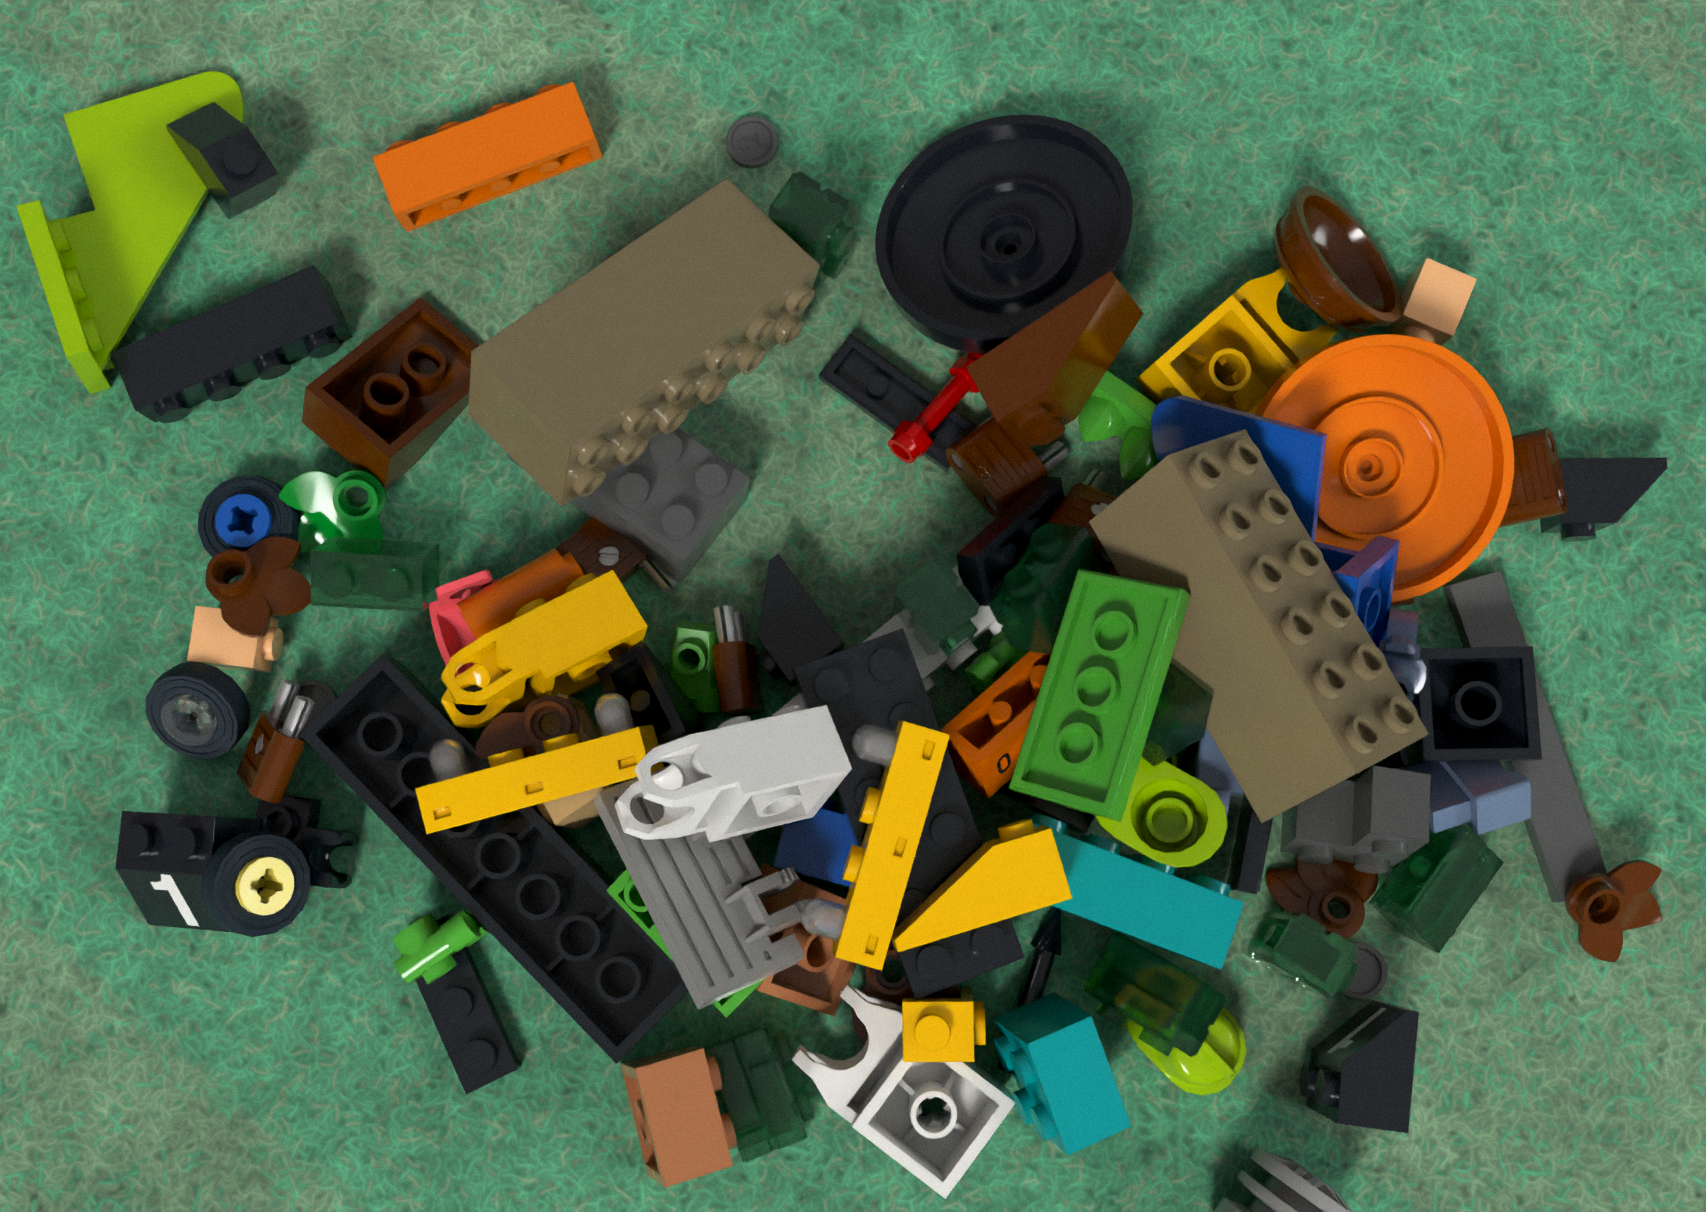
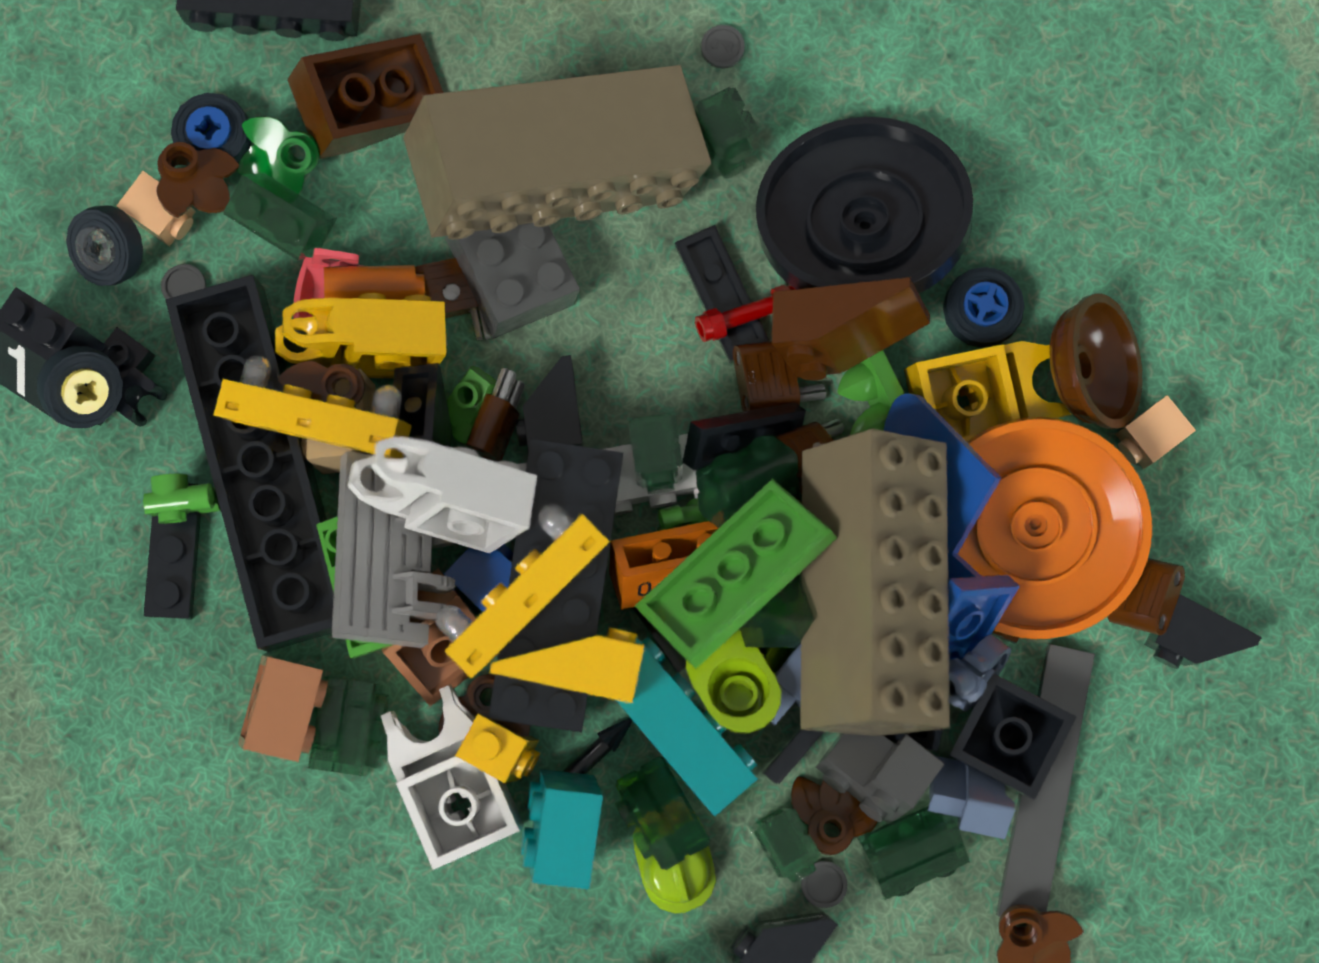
camera: 30 degrees right, 0 degrees up
reddish brown piece [236,679,315,803] -> none
none -> black wheel [943,267,1025,348]

